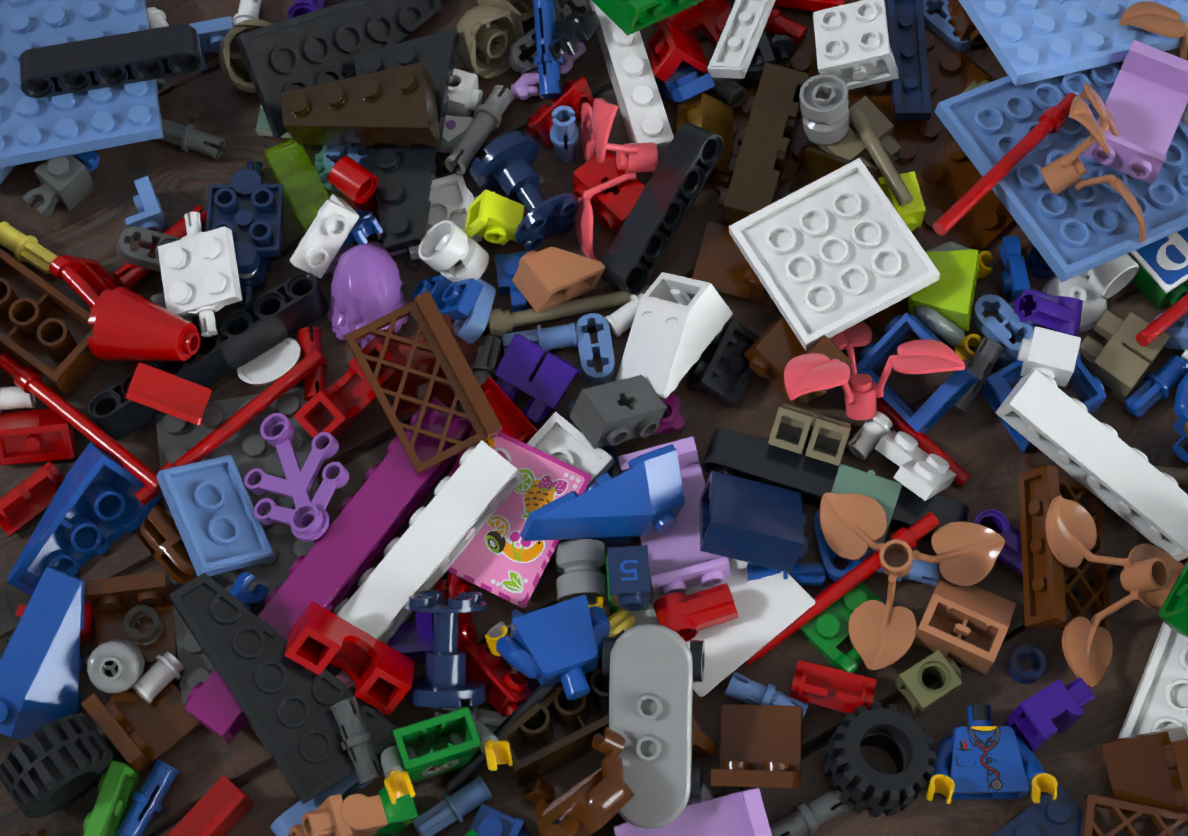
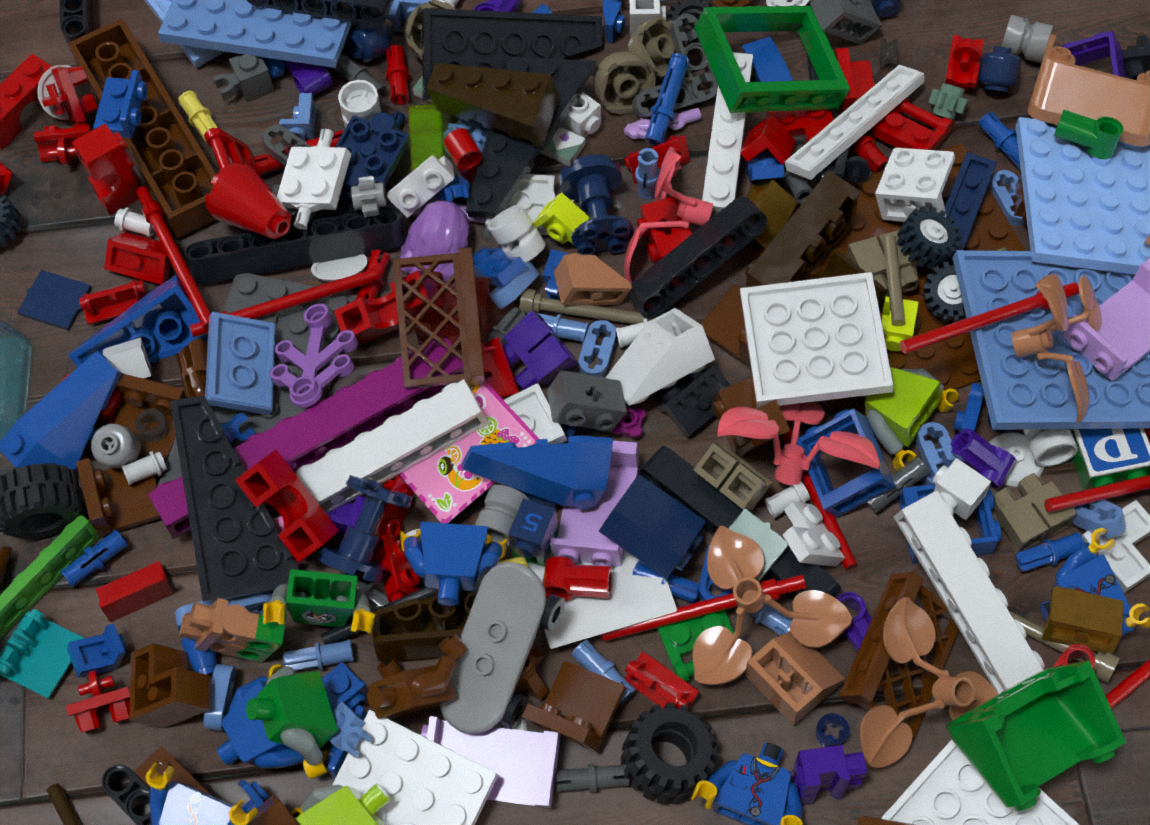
camera: 25 degrees right, 5 degrees down
red panel [125,362,212,426] -> none
dark grey pin [330,697,384,785] -> none
light grey pin [444,85,514,175] -> none
black plate [548,10,601,61] -> none
light grey wheel [799,74,850,145] -> none
olive brick [894,650,963,718] -> none
none -> white brick [103,338,152,387]
none -> dark purple piece [282,60,333,96]
none -> white wheel [338,80,381,128]
none -> dark blue head [346,23,392,63]
none -> light grey gear [351,176,387,217]
none -> red pin [385,45,410,105]
none -> black wheel [897,206,962,269]
none -> black wheel [924,261,967,324]

